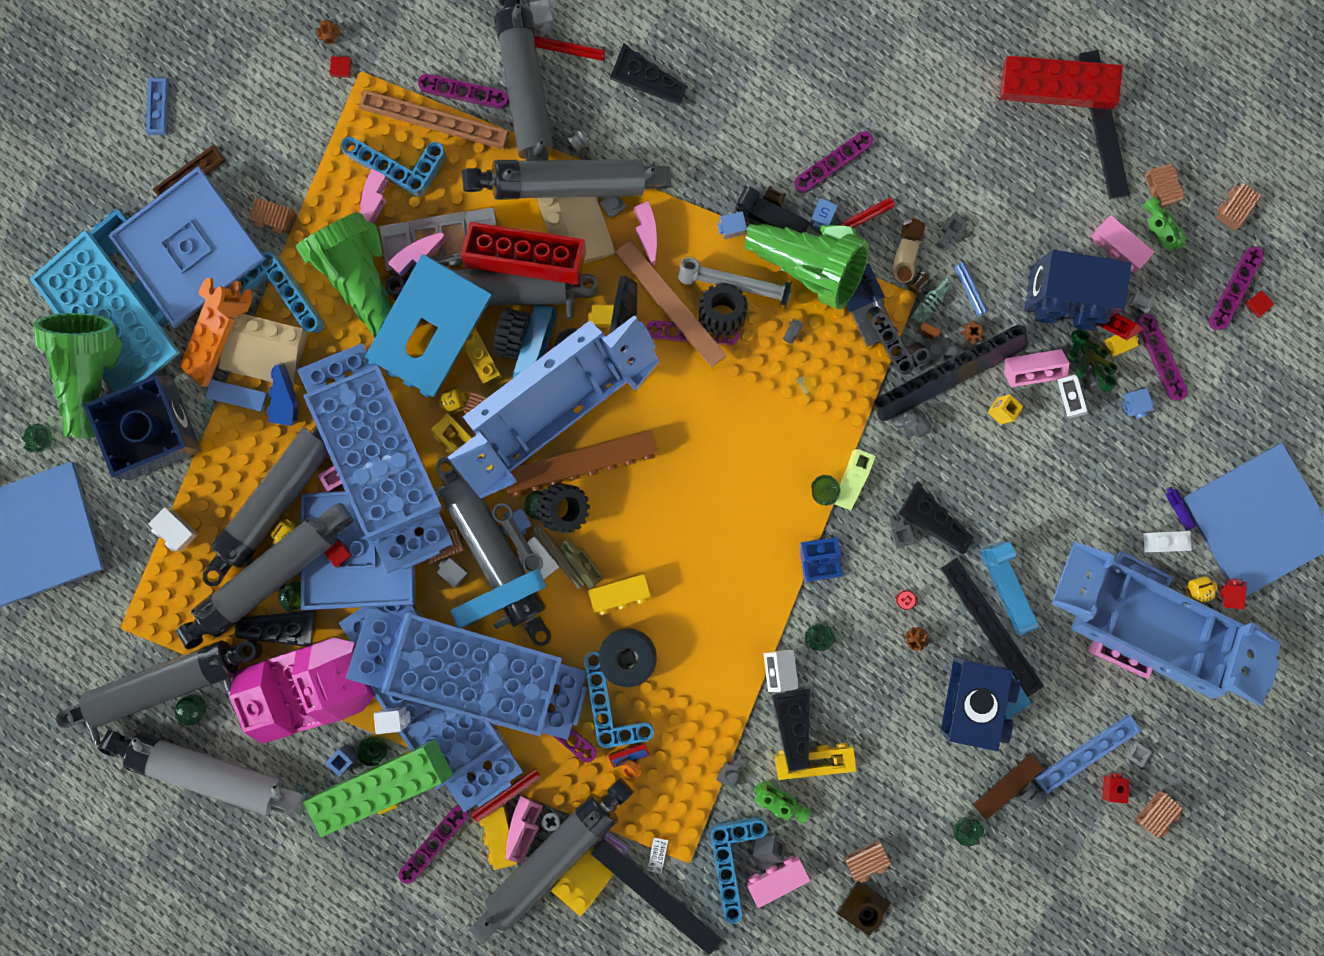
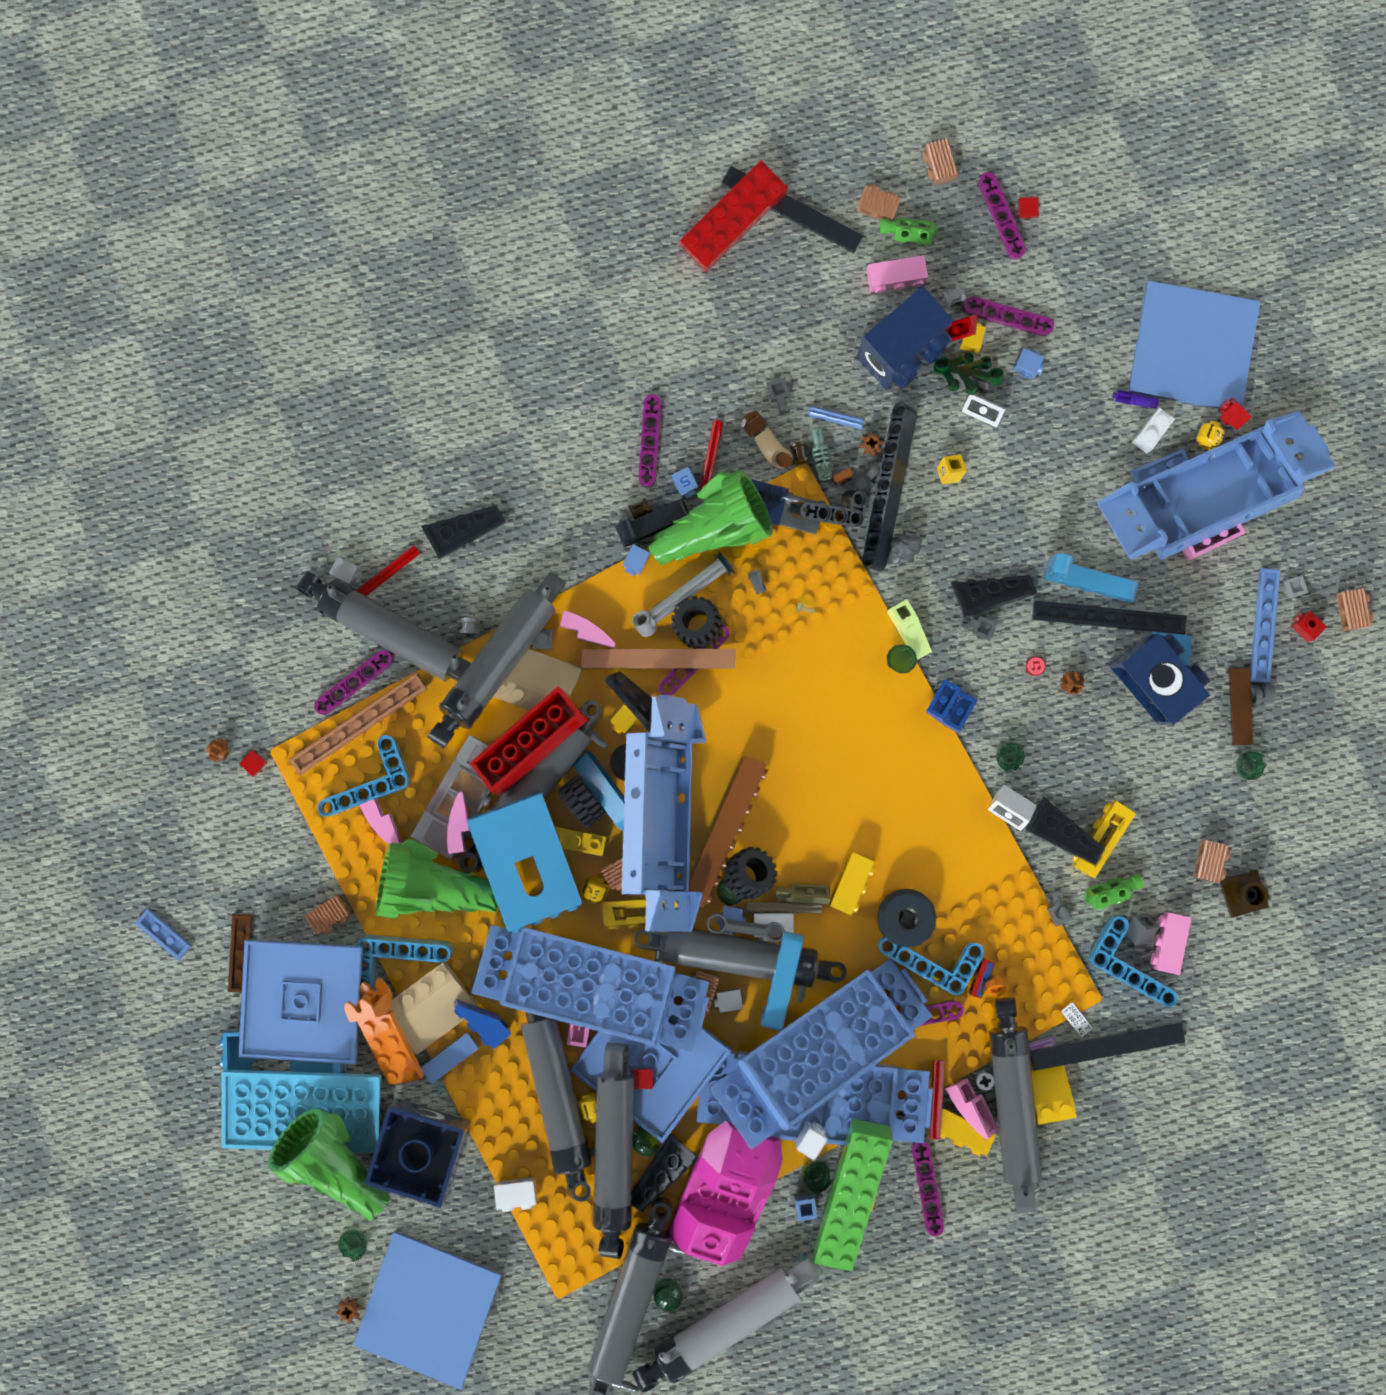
camera: 45 degrees left, 0 degrees up
bright pink brick [1004,349,1069,387] -> none

